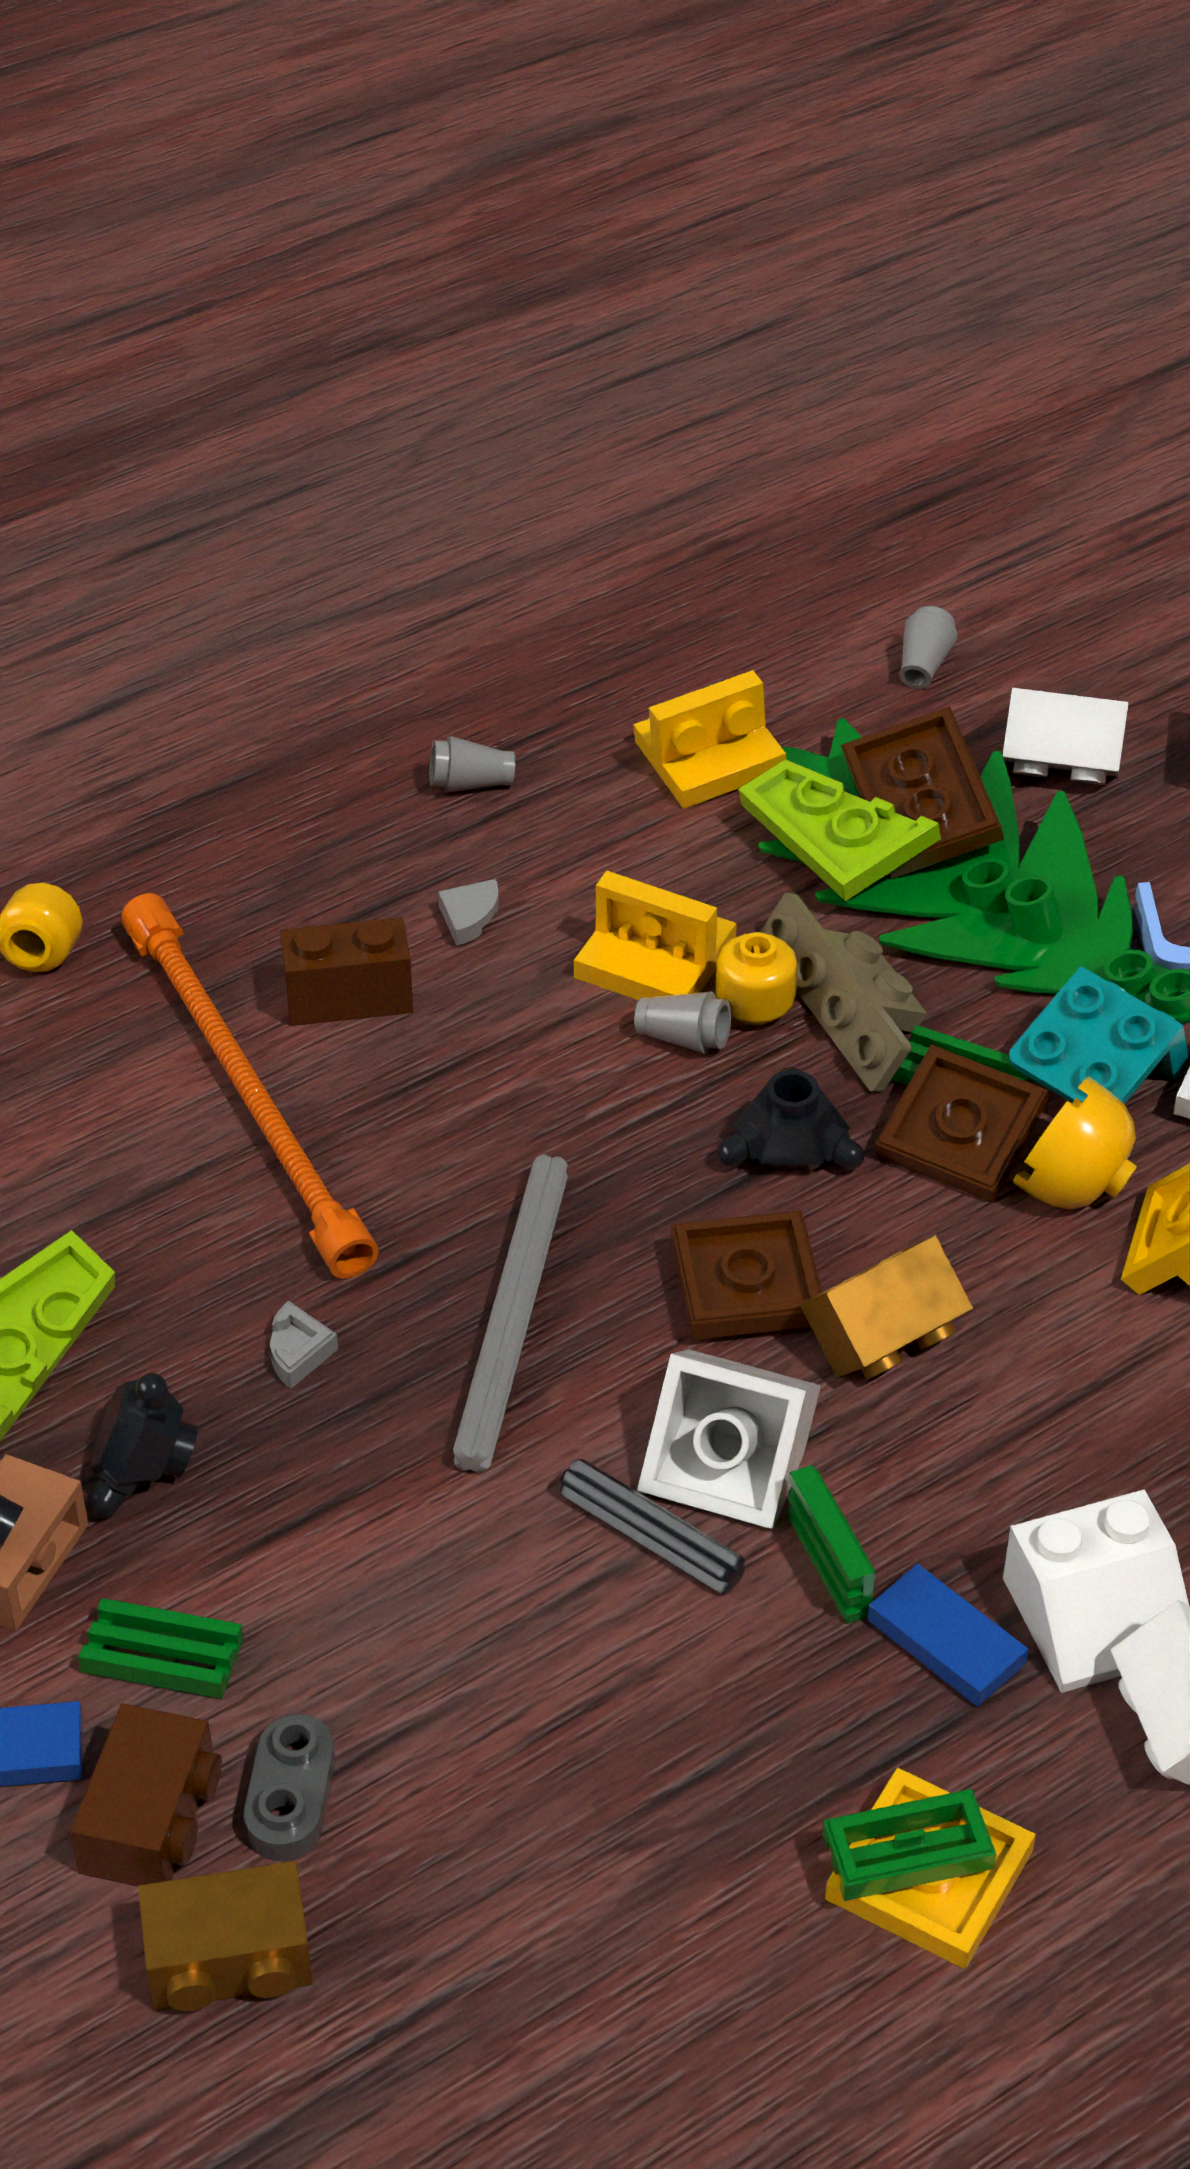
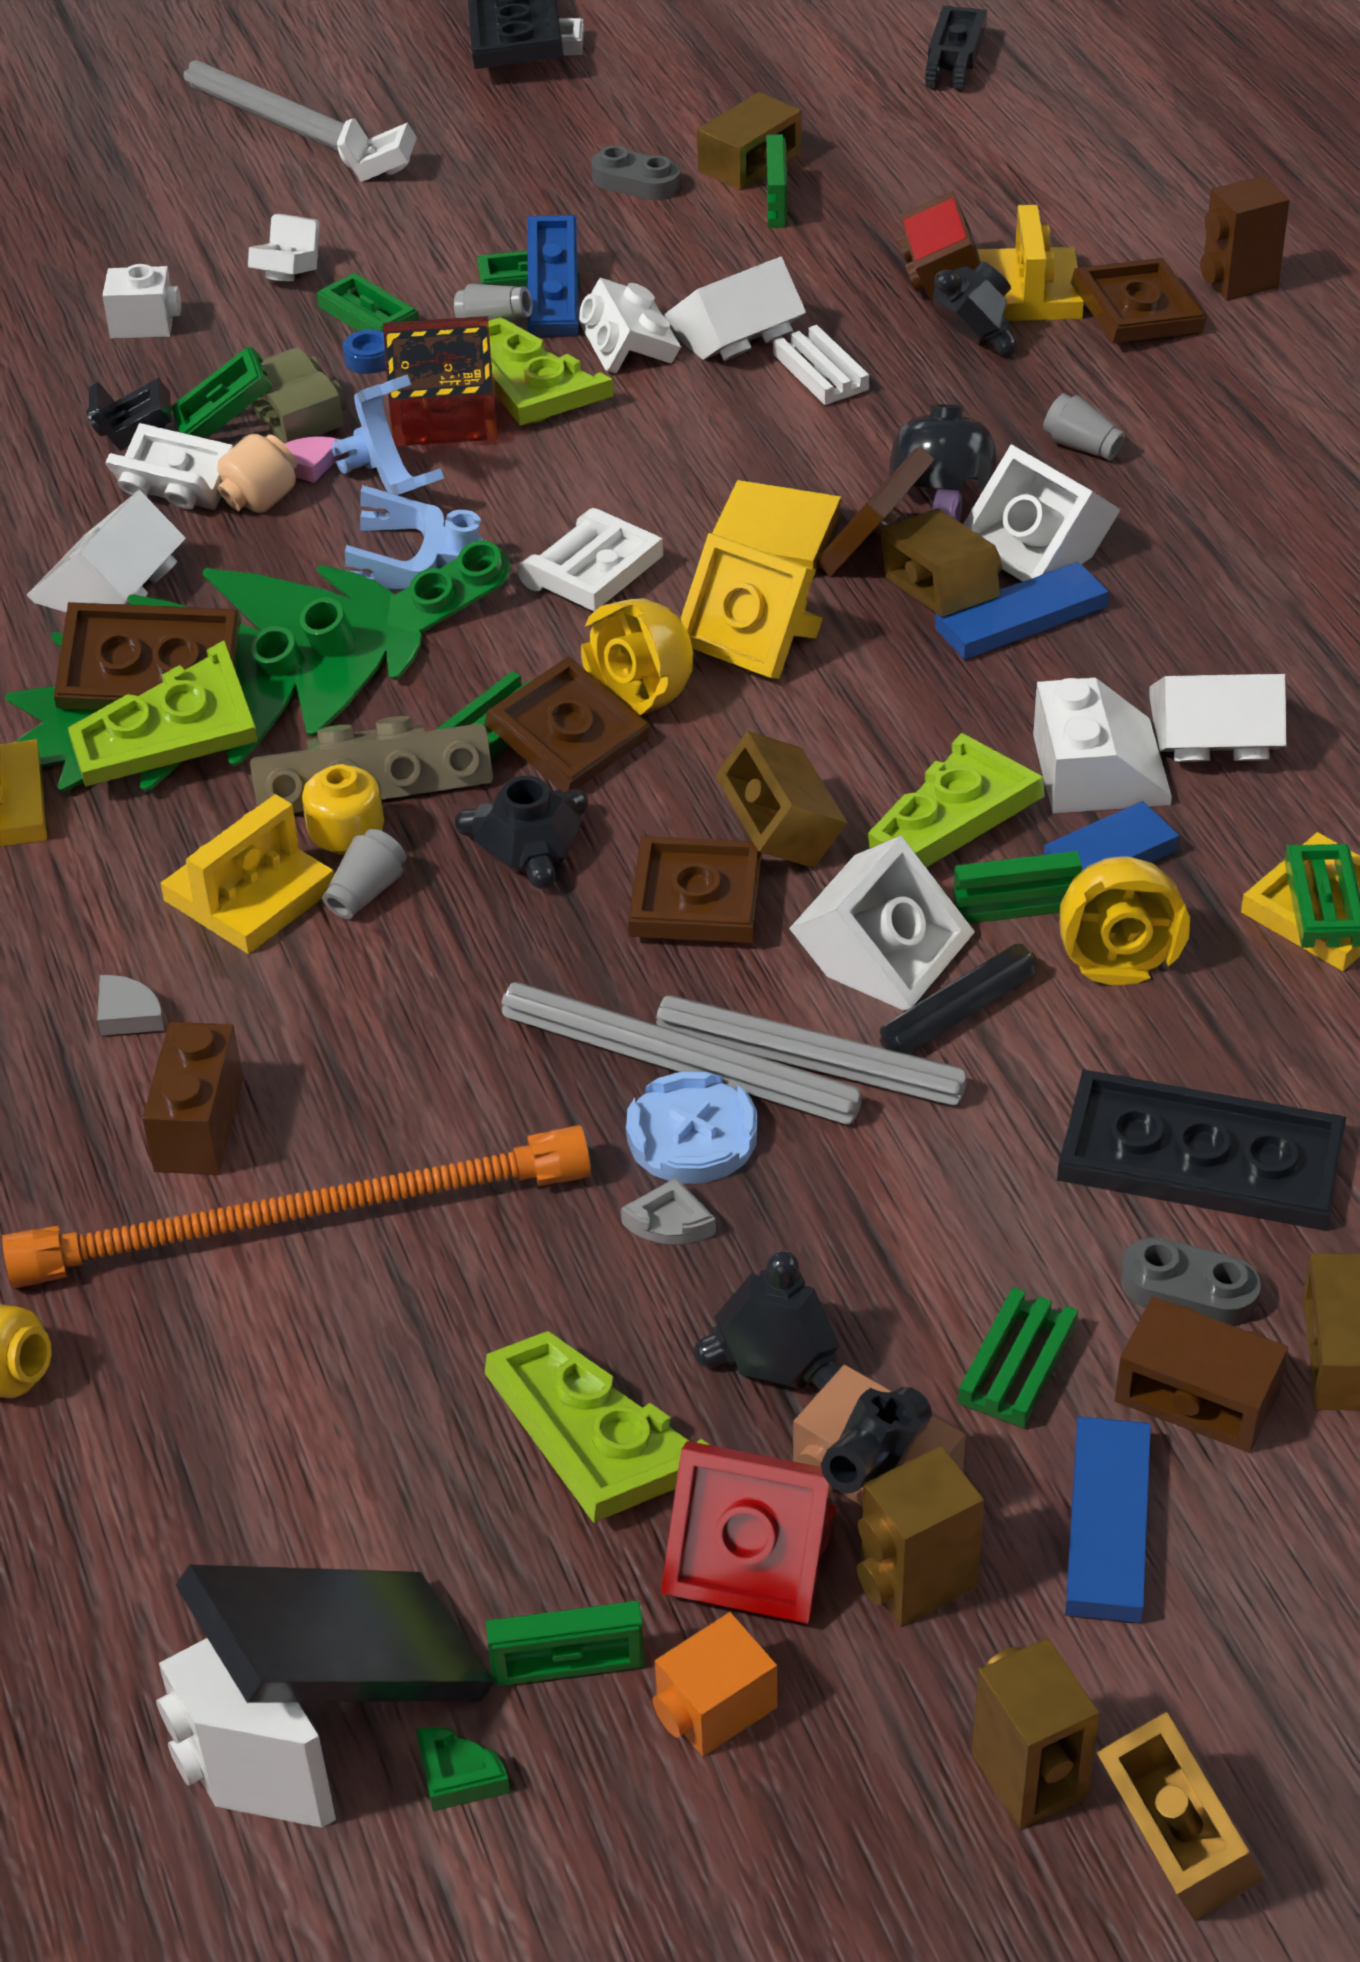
camera: 75 degrees left, 0 degrees up
teal bracket [1009,966,1189,1104] -> none
none -> light blue tile [626,1071,757,1184]
none -> light grey axle [656,995,967,1106]
none -> lime wing [868,733,1045,868]
none -> black tile [1057,1069,1347,1231]
none -> yellow cylinder [1059,856,1190,986]

